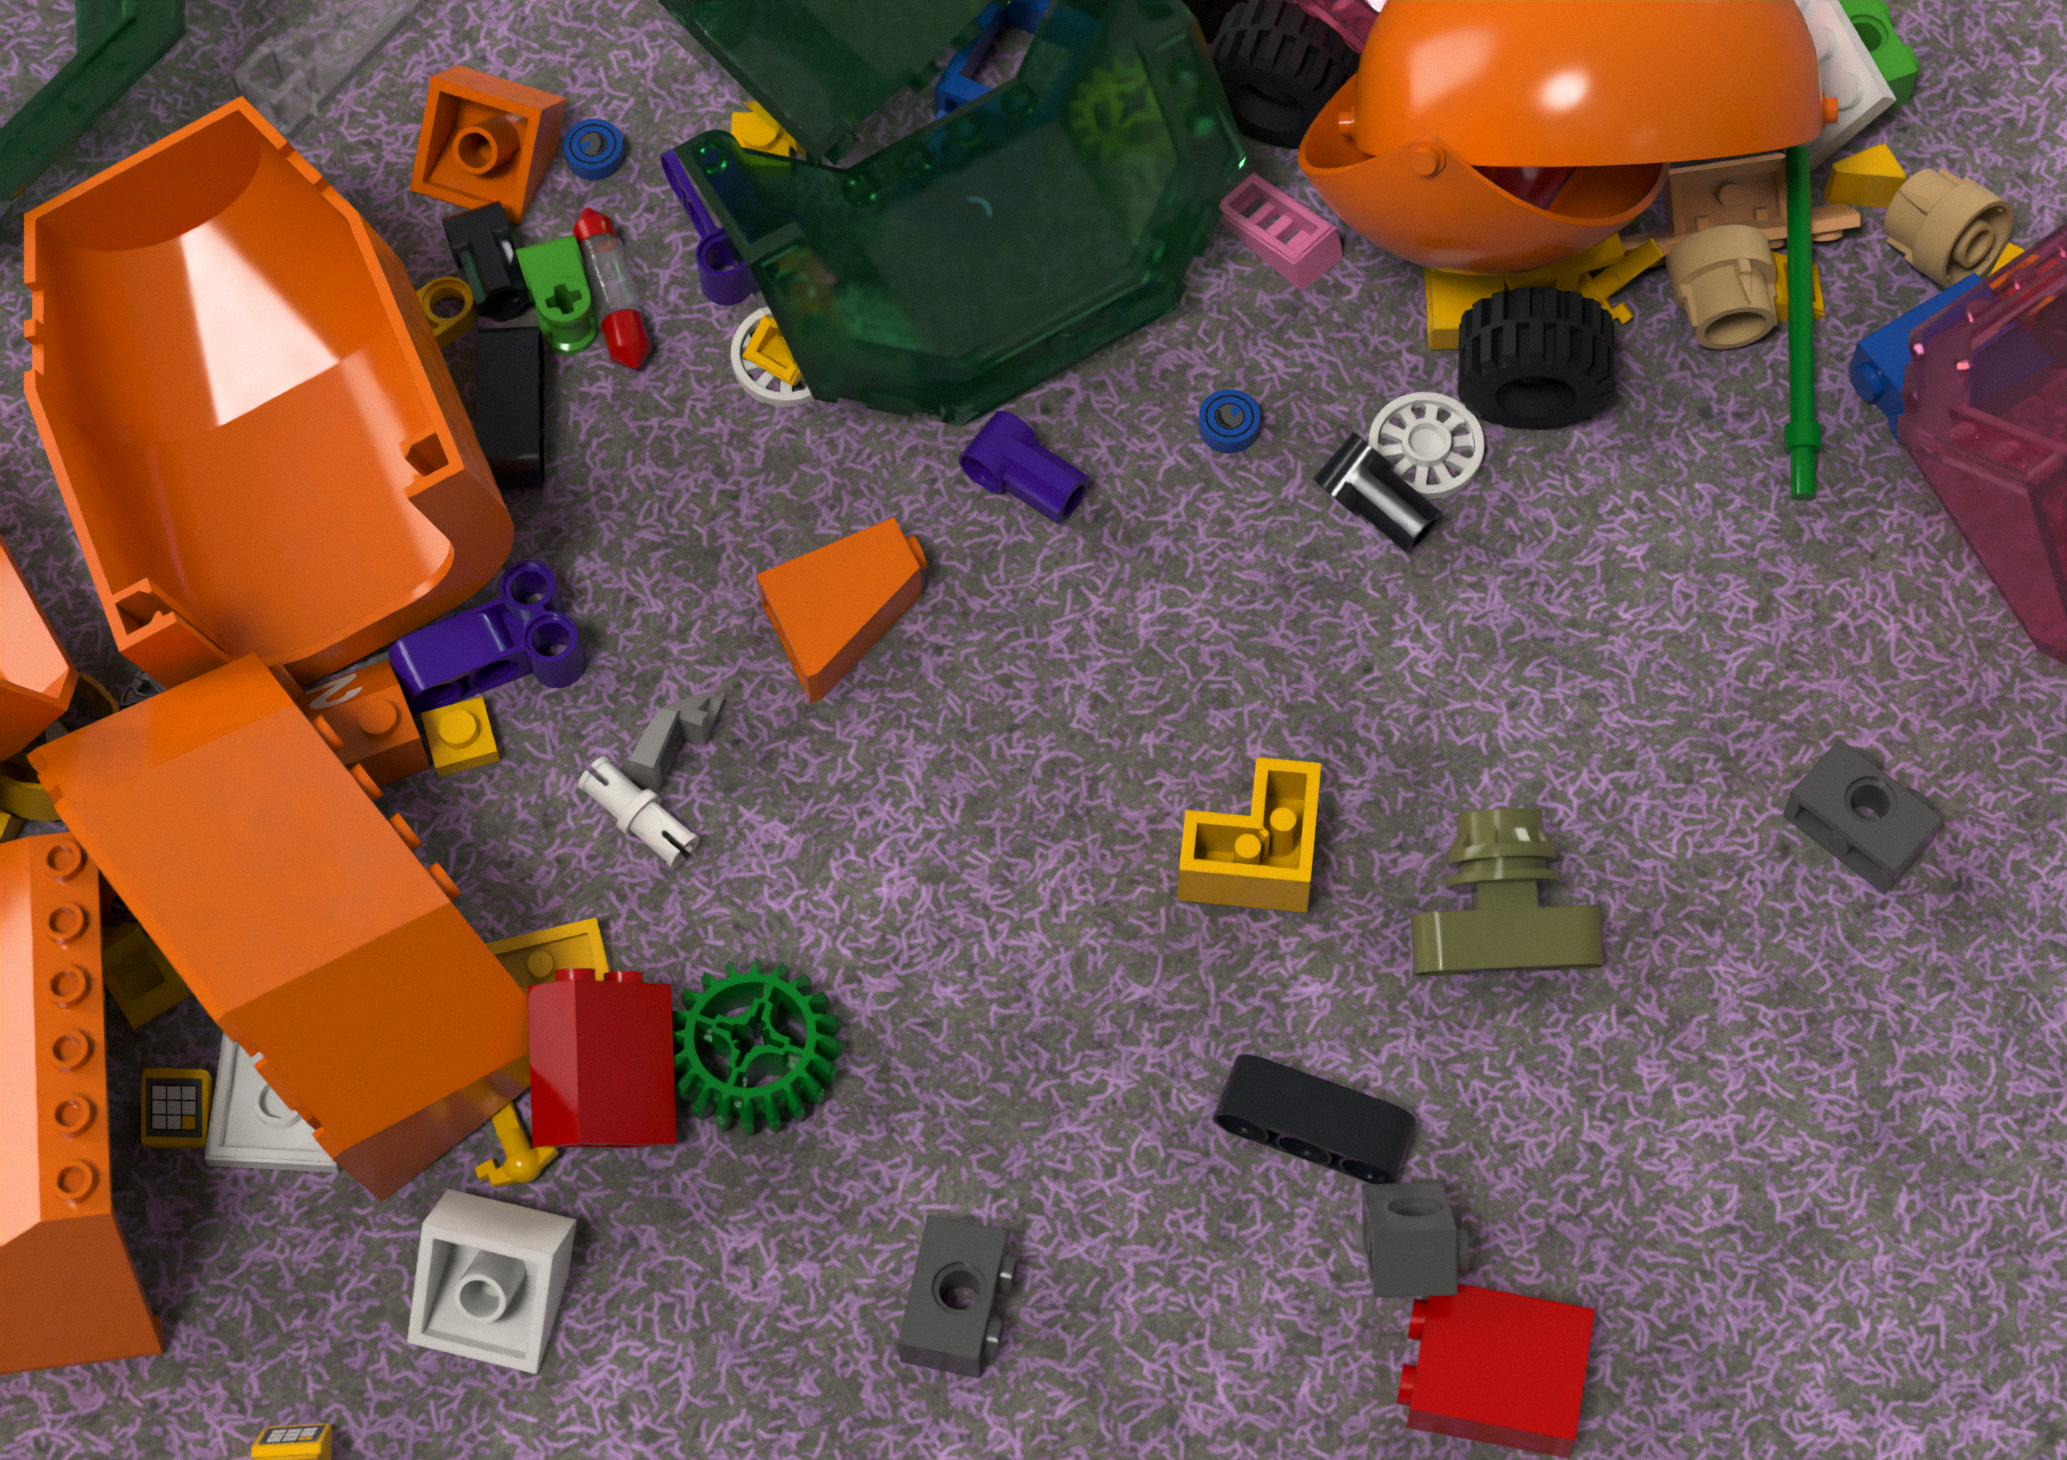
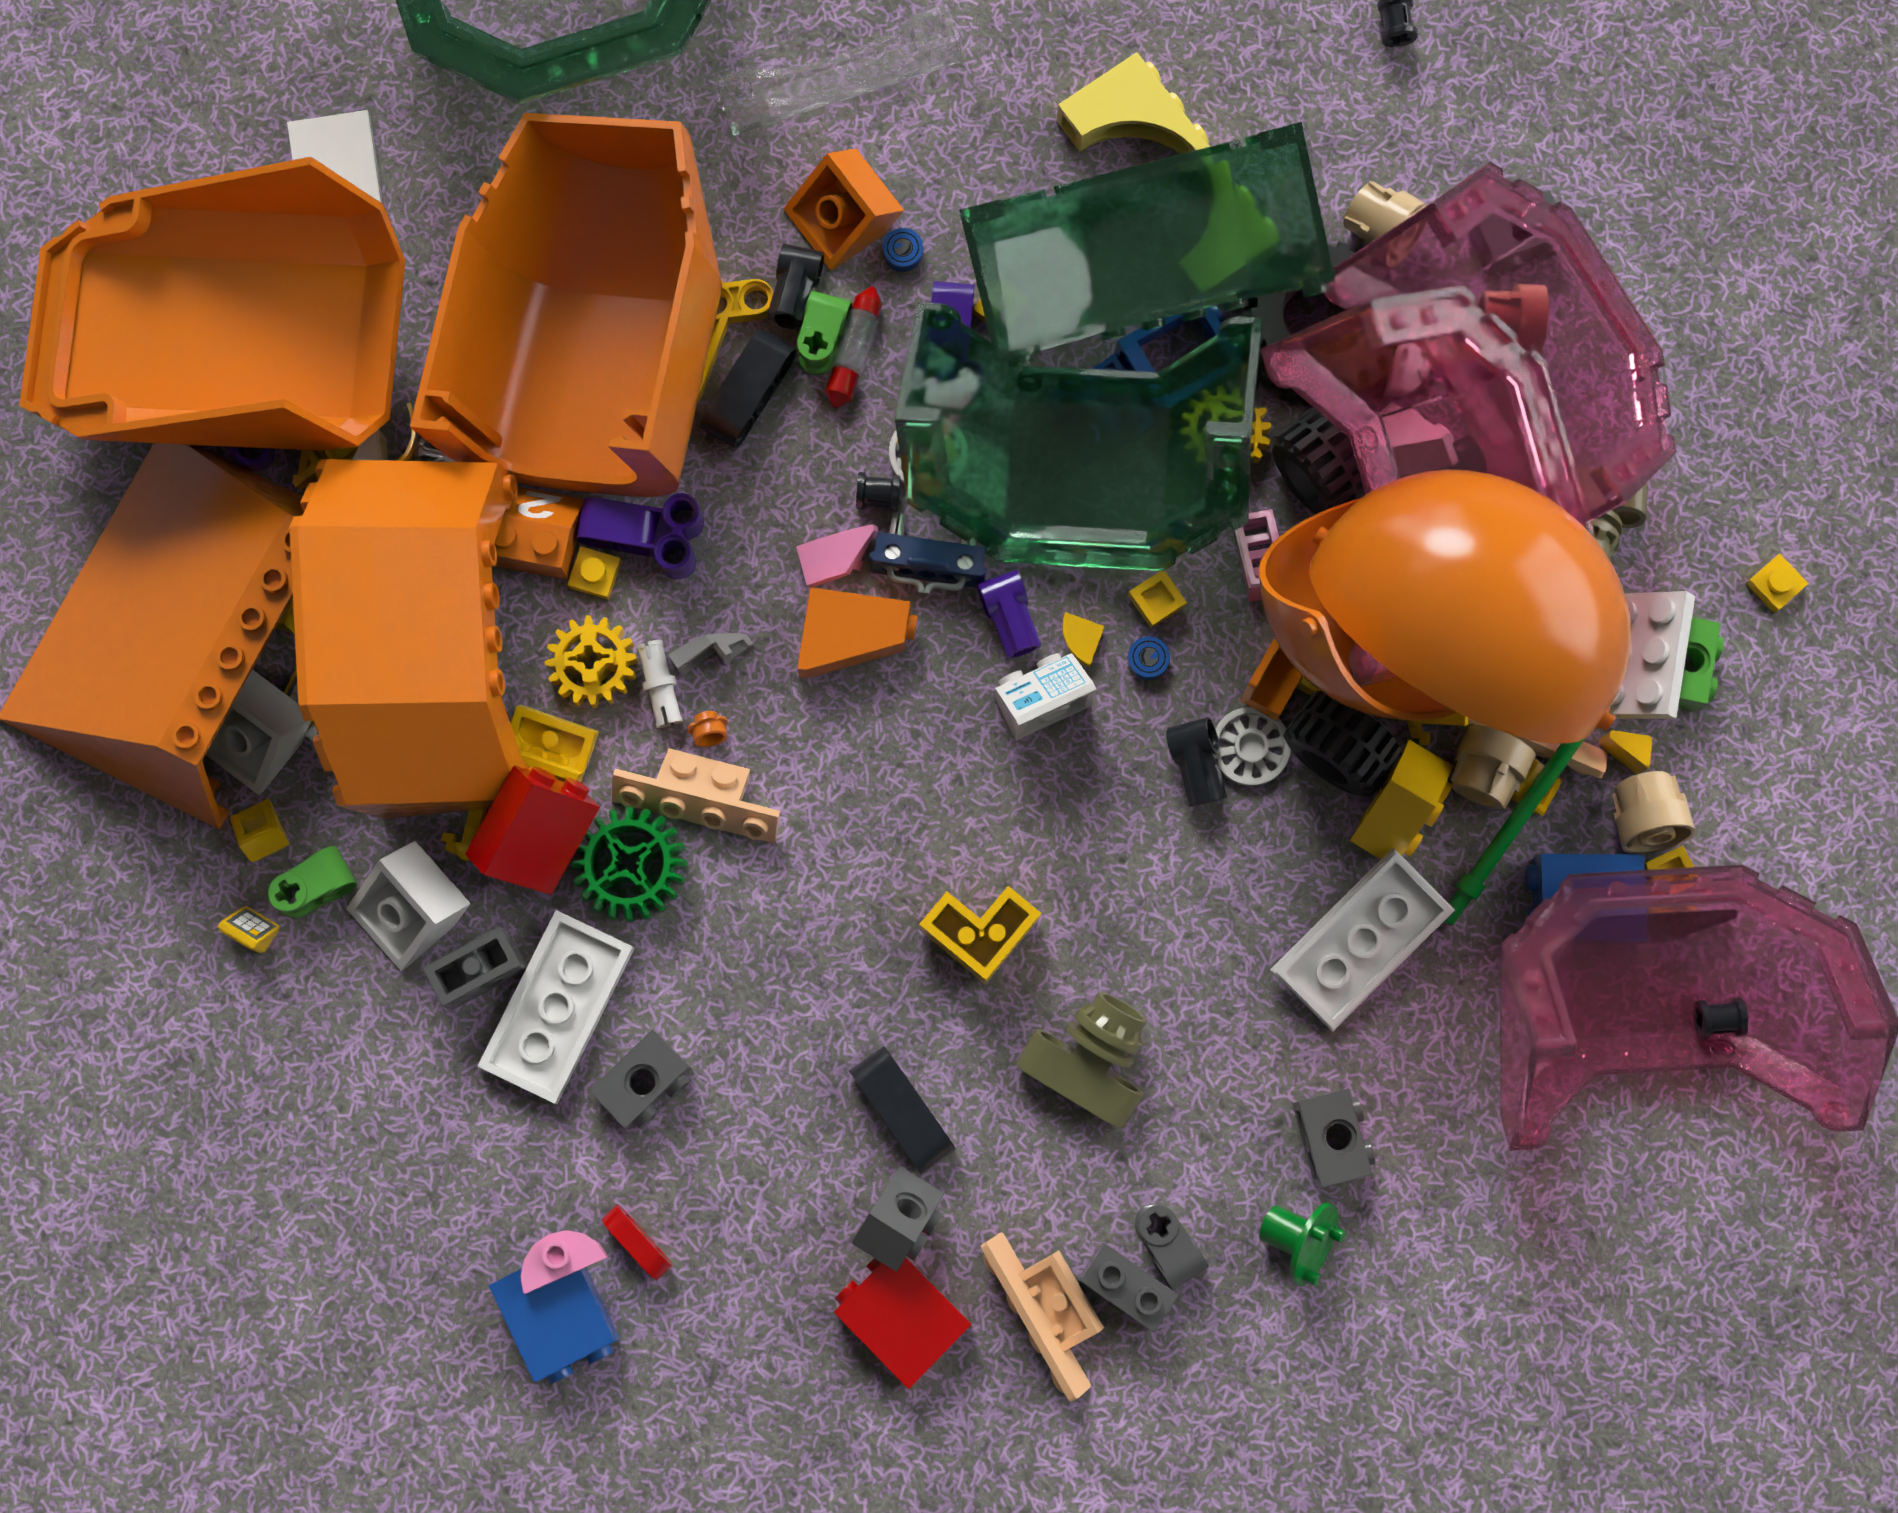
camera: 30 degrees right, 15 degrees up
none -> white slope [205,670,311,795]
none -> yellow slope [230,798,290,863]
none -> bright green piece [268,846,358,918]
none -> dark grey brick [423,926,527,1010]
none -> white plate [477,910,635,1104]
none -> yellow gear [544,615,639,709]
none -> light nougat bracket [611,748,780,844]
none -> orange plate [687,711,728,747]
none -> bright pink slope [796,524,879,587]
none -> black bush [856,472,901,512]
none -> dark blue piece [870,513,986,595]
none -> light nougat bracket [981,1232,1104,1402]
none -> white slope [994,653,1097,741]
none -> yellow tile [1062,612,1104,668]
none -> dark grey brick [1078,1243,1179,1333]
none -> yellow plate [1128,569,1187,629]
none -> dark grey piece [1135,1203,1209,1291]
none -> orange panel [1240,638,1302,721]
none -> green piece [1259,1202,1347,1287]
none -> white tile [1270,848,1455,1032]
none -> yellow brick [1350,740,1453,859]

